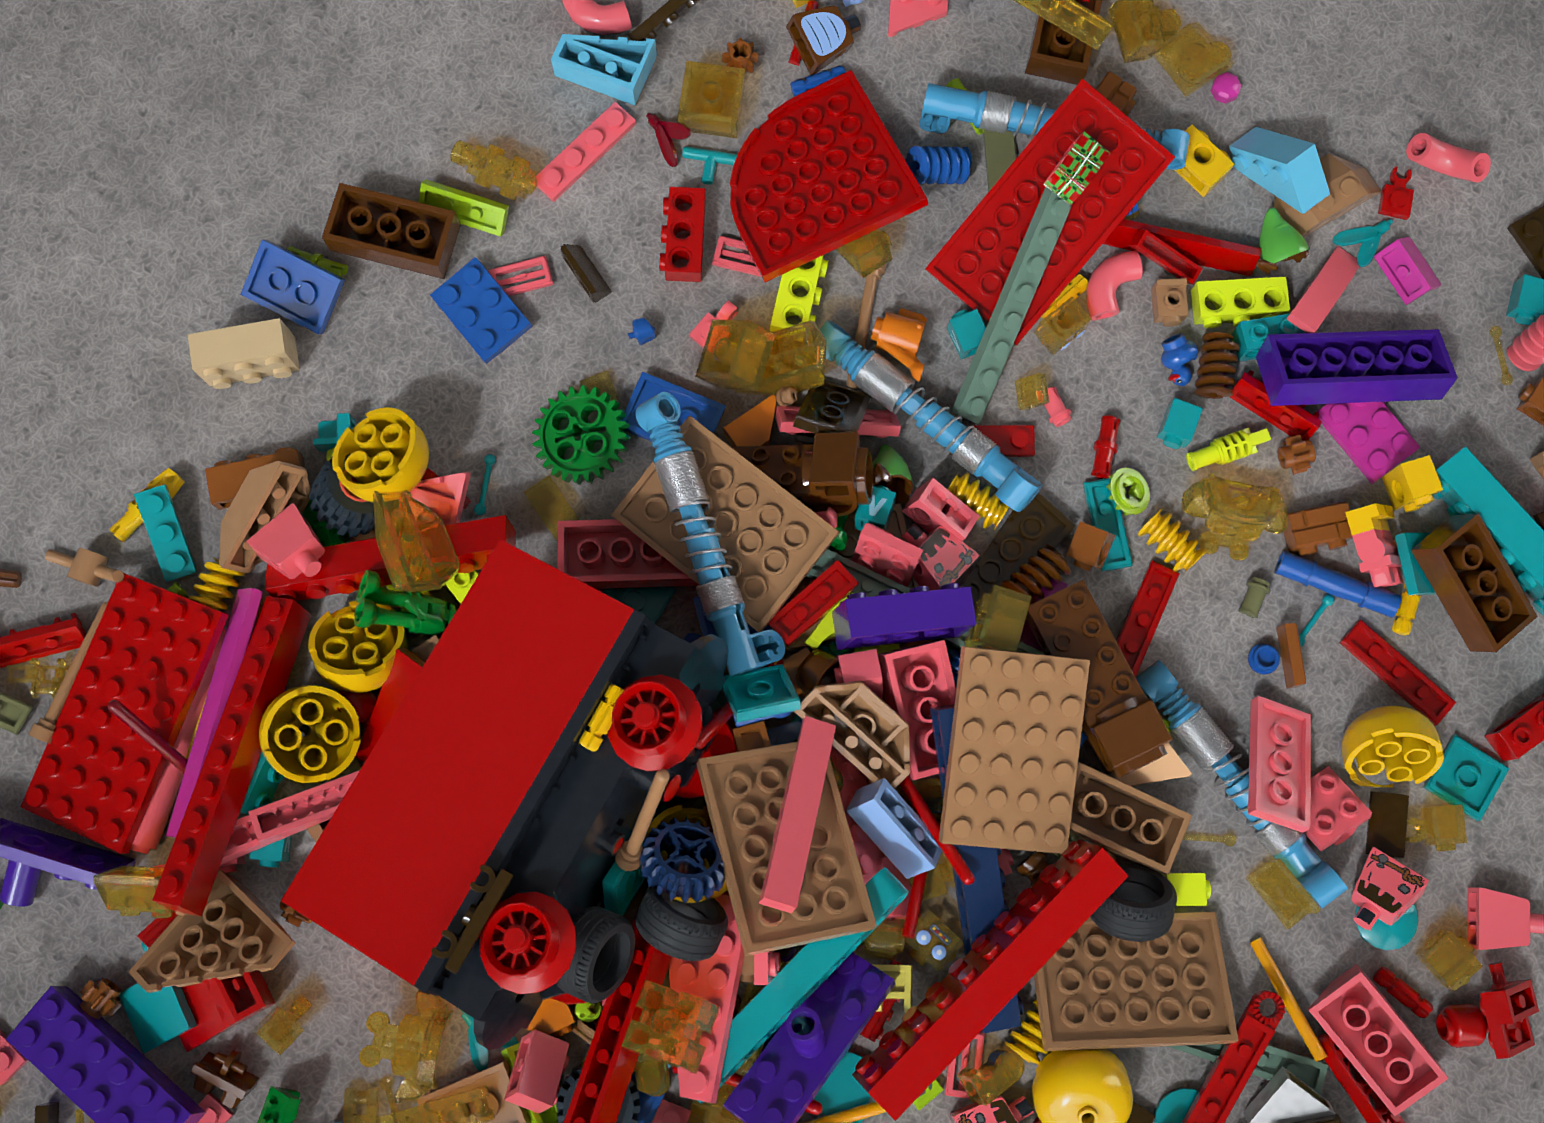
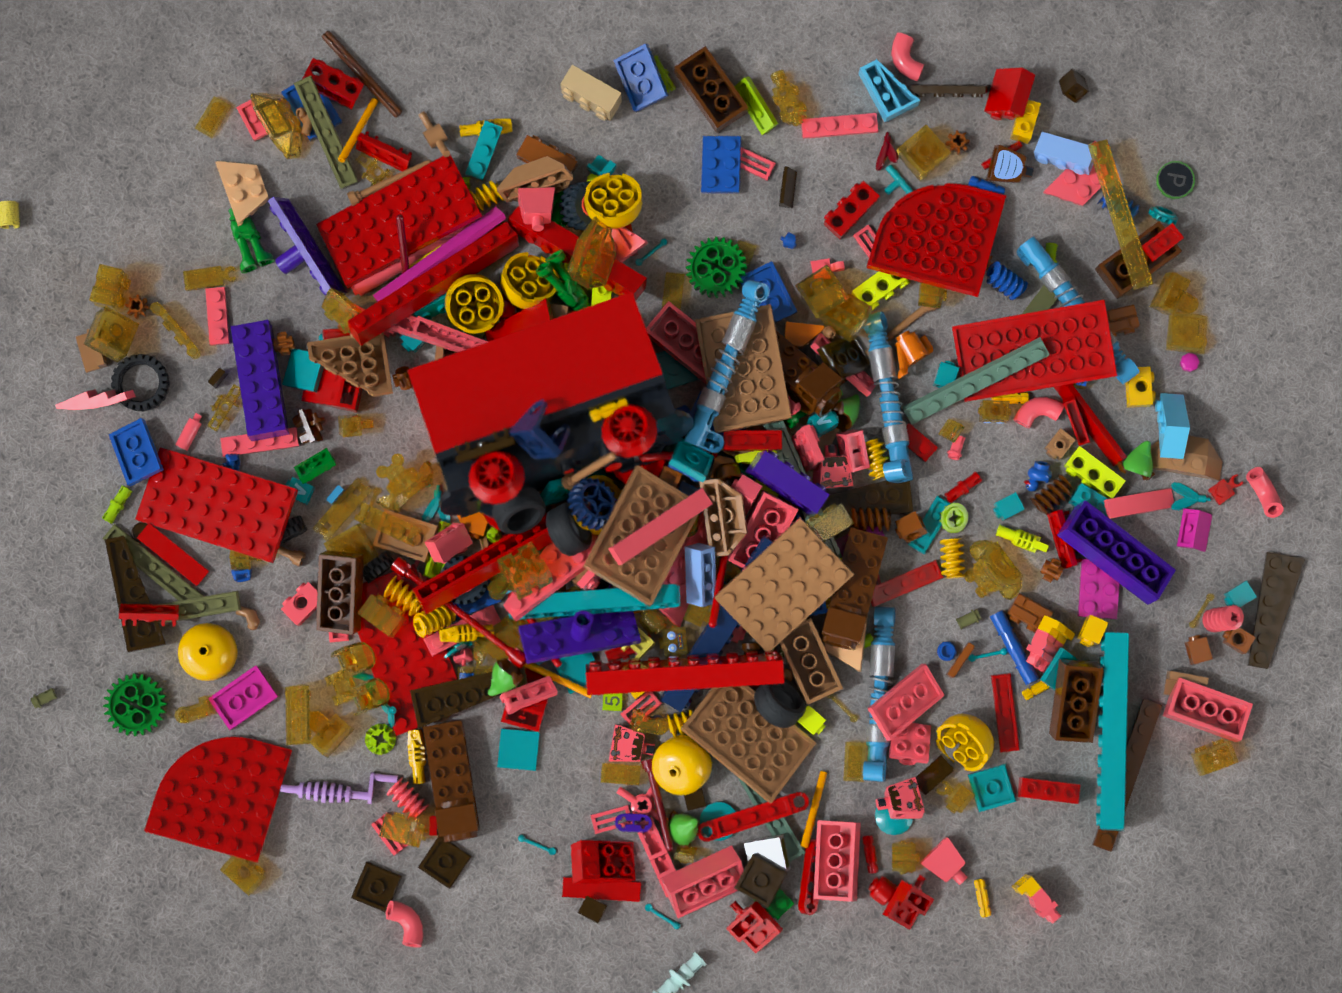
camera: 45 degrees right, 5 degrees up
red piece [902,871,928,939] -> none
piece [1043,131,1110,205] -> none
none -> dark blue hose [509,400,571,459]

